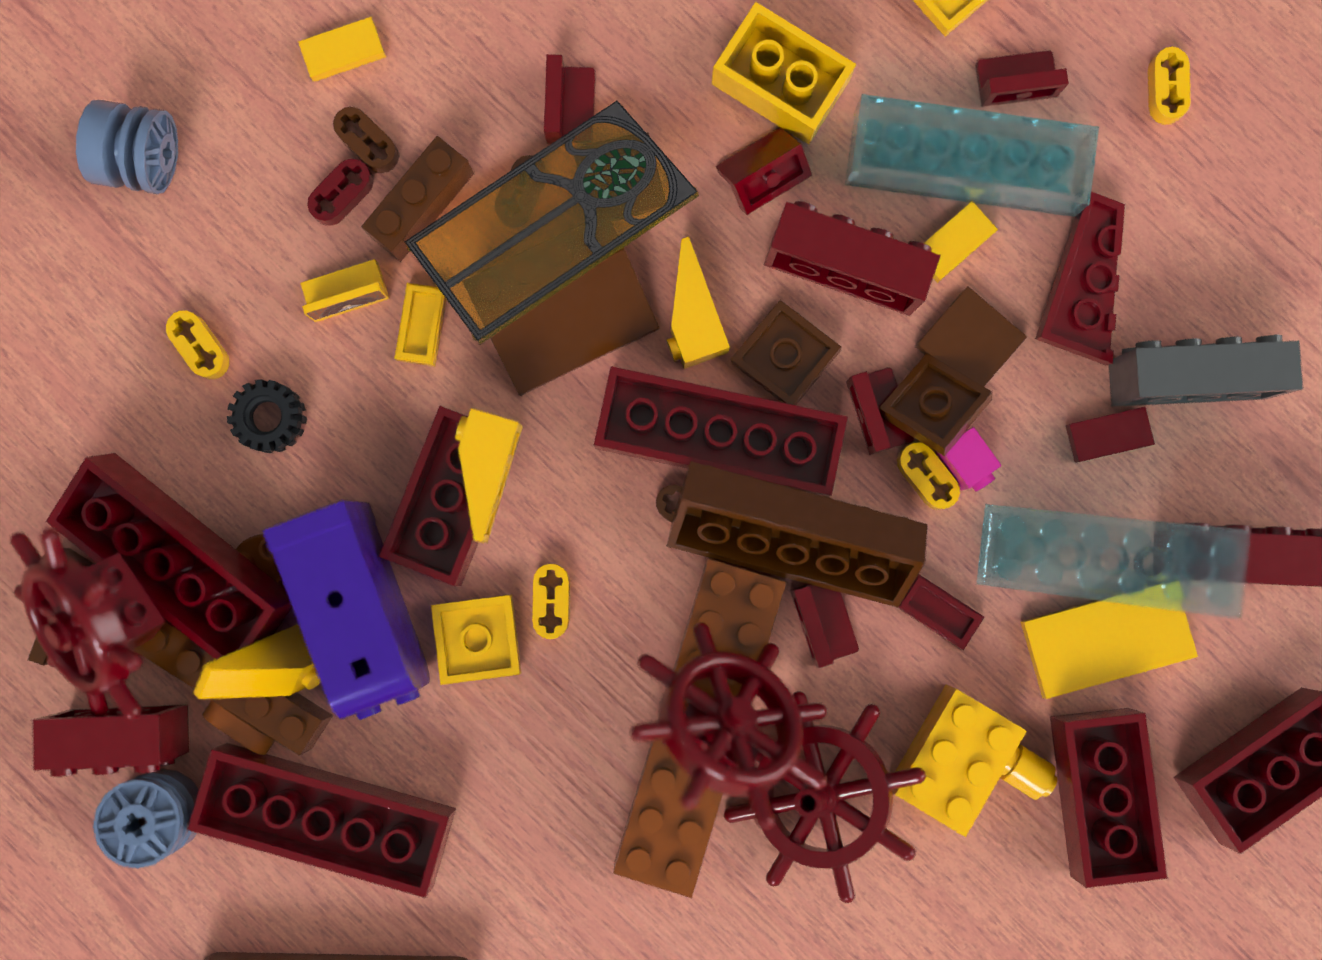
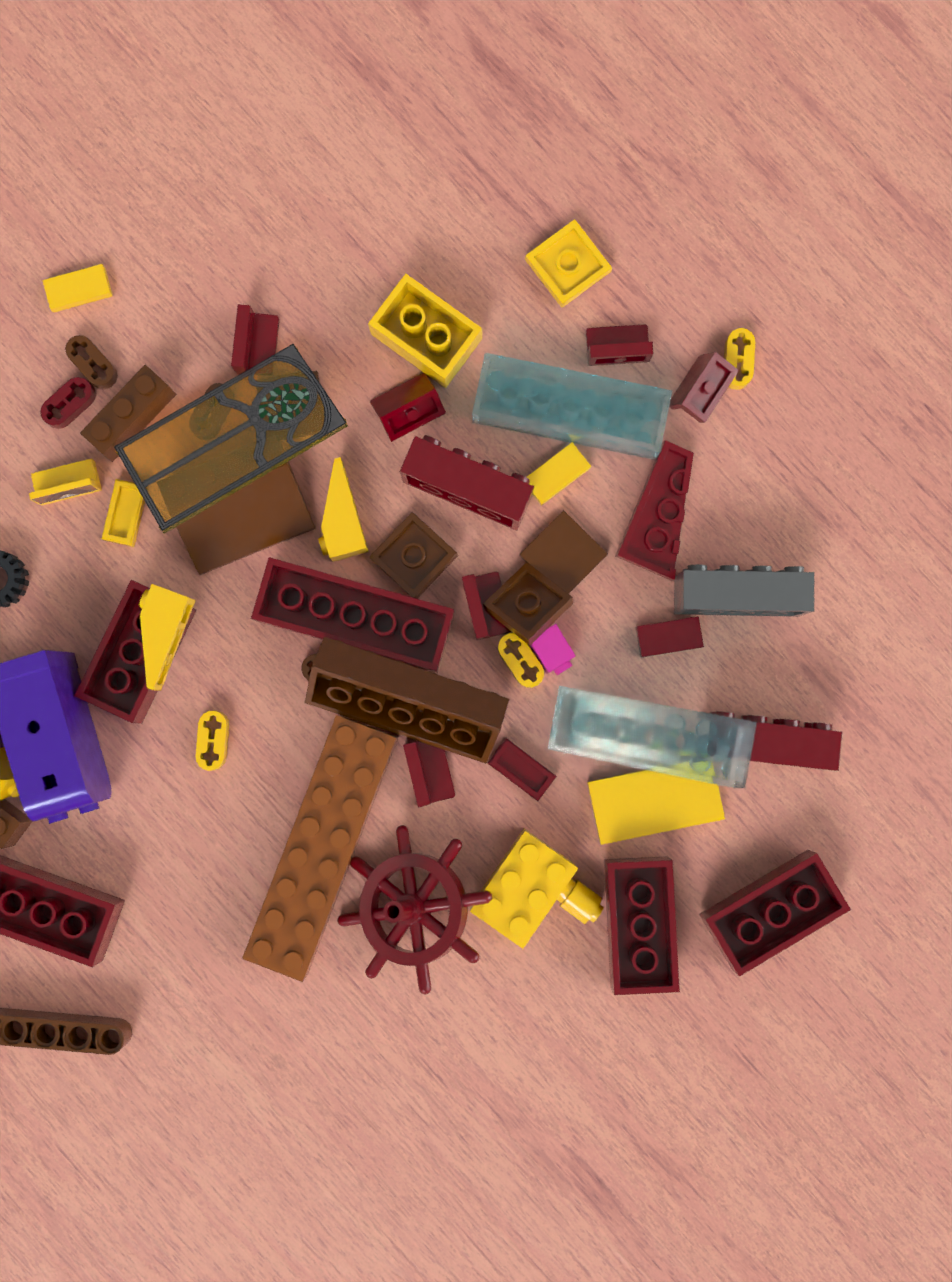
camera: 10 degrees right, 0 degrees up
yellow plate [431,595,522,685] -> none
dark red piece [630,622,827,829] -> none
none -> panel [667,352,739,423]

